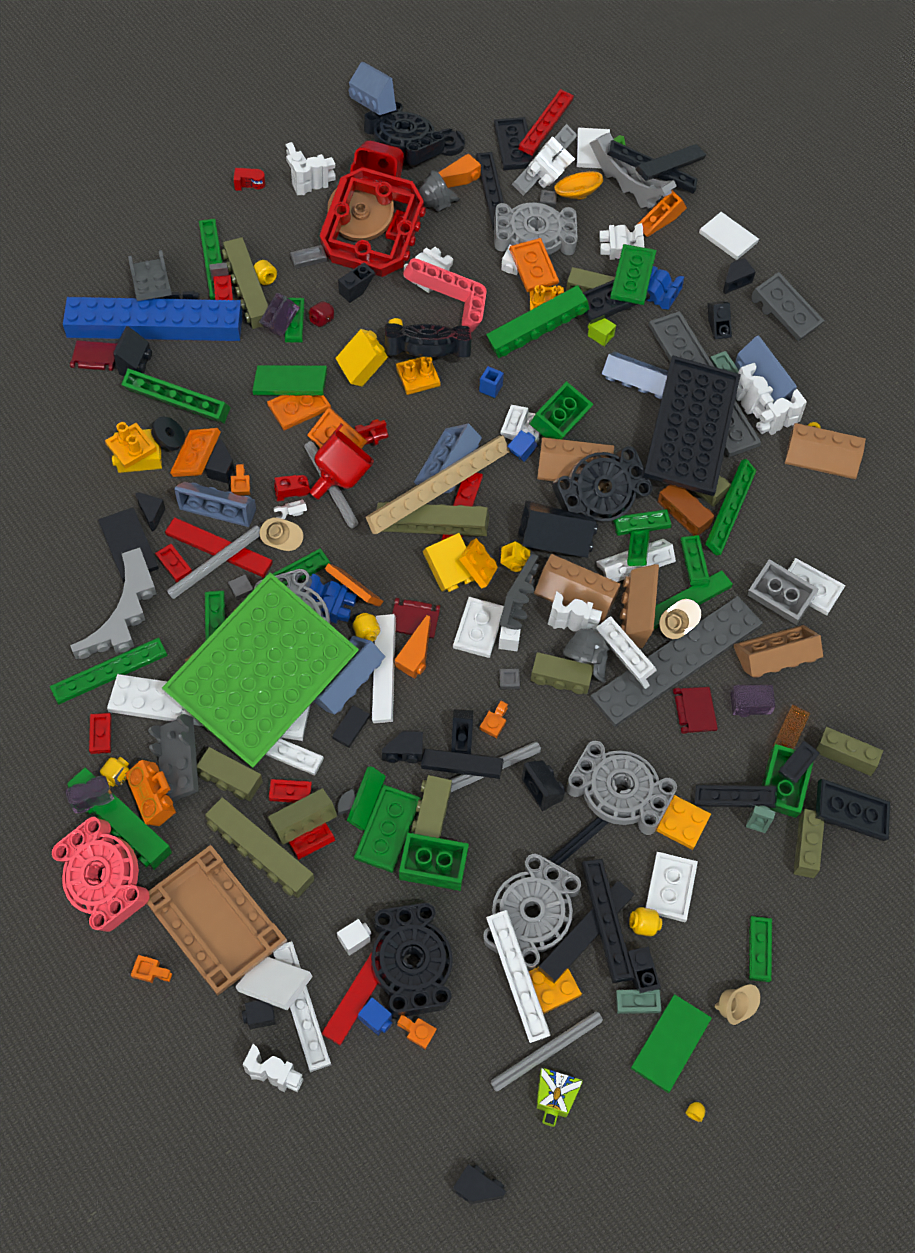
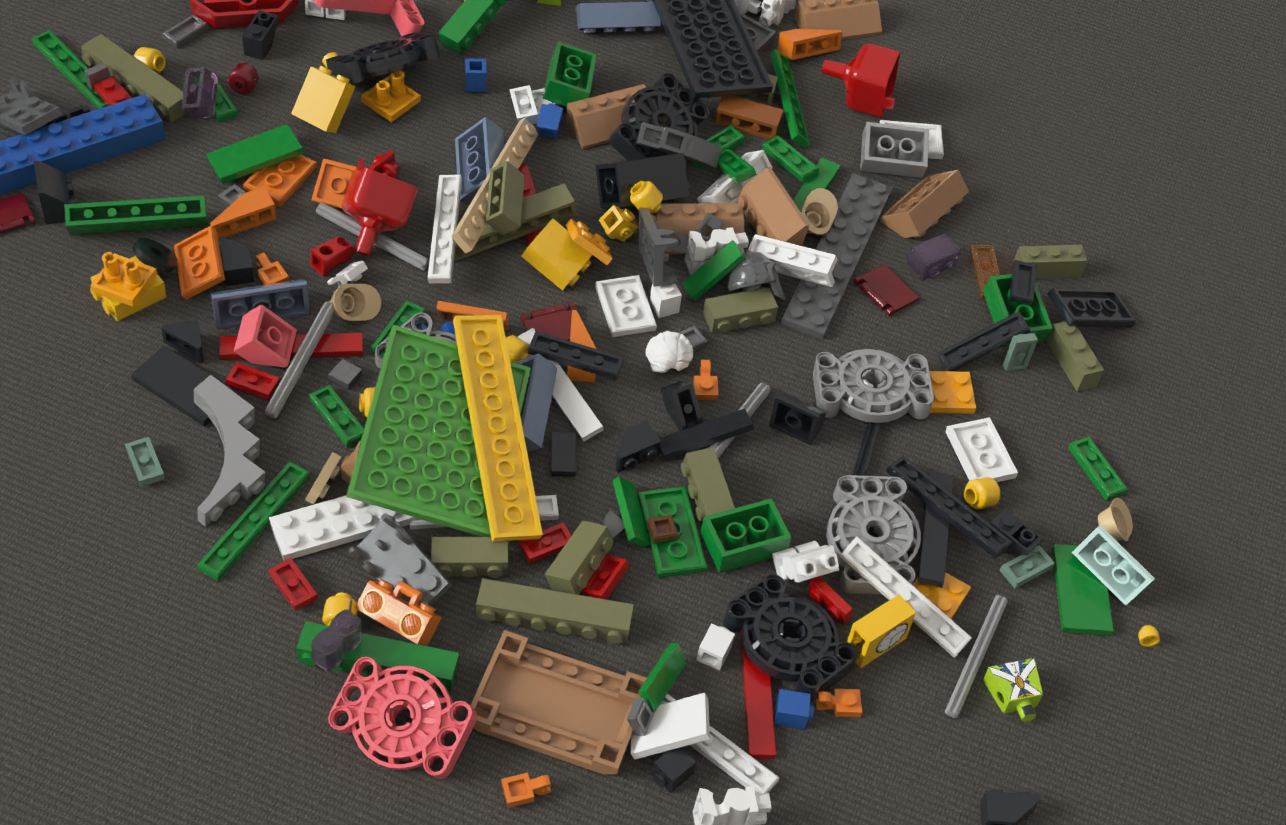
camera: 35 degrees left, 10 degrees down
none -> sand green plate [125,437,165,487]
none -> orange slope [210,187,276,240]
none -> flat silver tile [218,184,246,208]
none -> coral slope [234,305,297,367]
none -> tan plate [305,452,341,505]
none -> white tile [428,175,462,284]
none -> yellow plate [453,315,543,542]
none -> olive brick [486,161,525,235]
none -> black tile [528,331,625,380]
none -> flat silver tile [627,698,654,736]
none -> yellow head [630,181,663,213]
none -> dark grey slope [636,122,721,168]
none -> green tile [638,643,686,712]
none -> white hair [646,331,693,373]
none -> reddish brown tile [647,515,678,544]
none -> dark grey piece [671,212,723,253]
none -> green tile [683,240,746,301]
none -> white hips [772,541,839,582]
none -> orange slope [778,29,843,60]
none -> red plate [809,576,853,626]
none -> red piece [821,44,901,118]
none -> yellow brick [847,595,916,668]
none -> light aqua slope [1072,525,1155,605]

